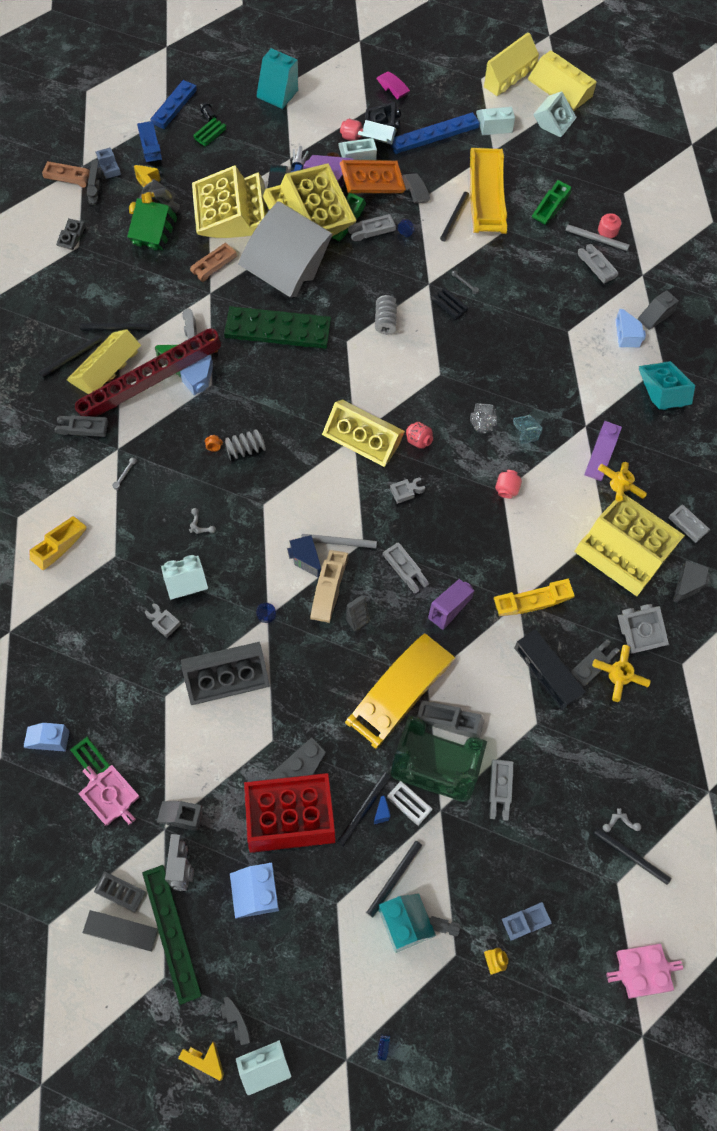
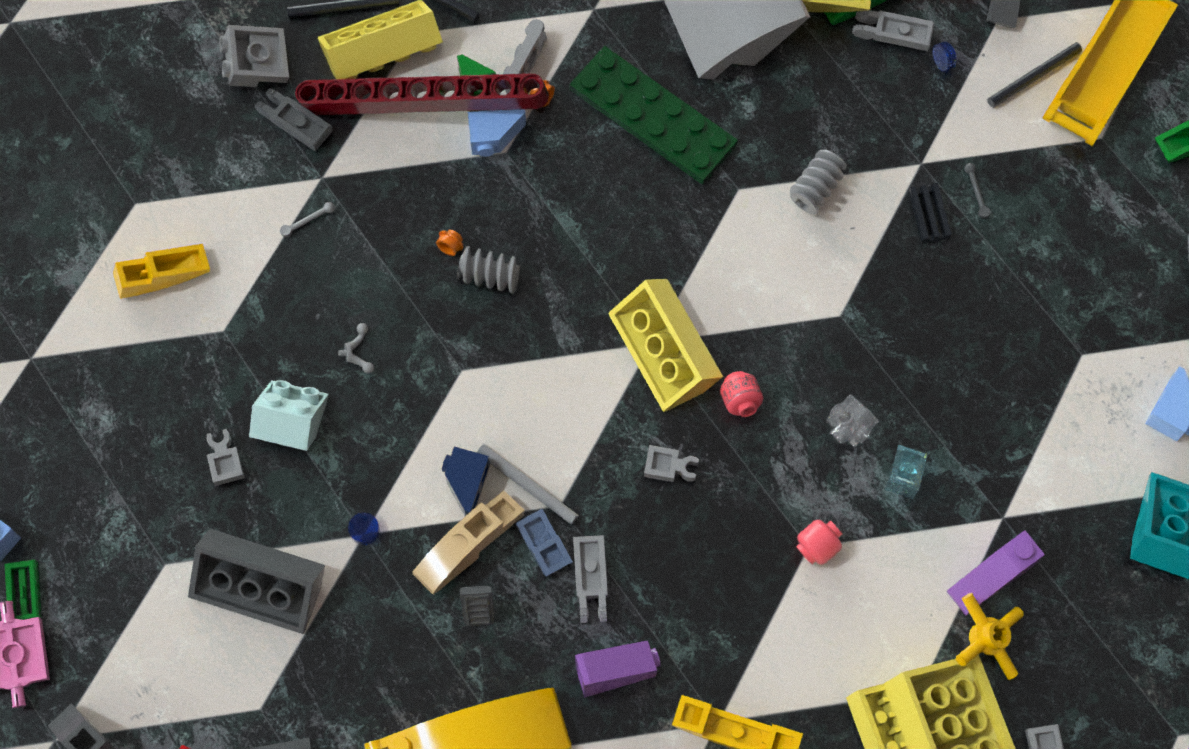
camera: 35 degrees right, 5 degrees up
none -> light grey plate [219,25,289,87]
none -> sand blue slope [515,509,573,577]

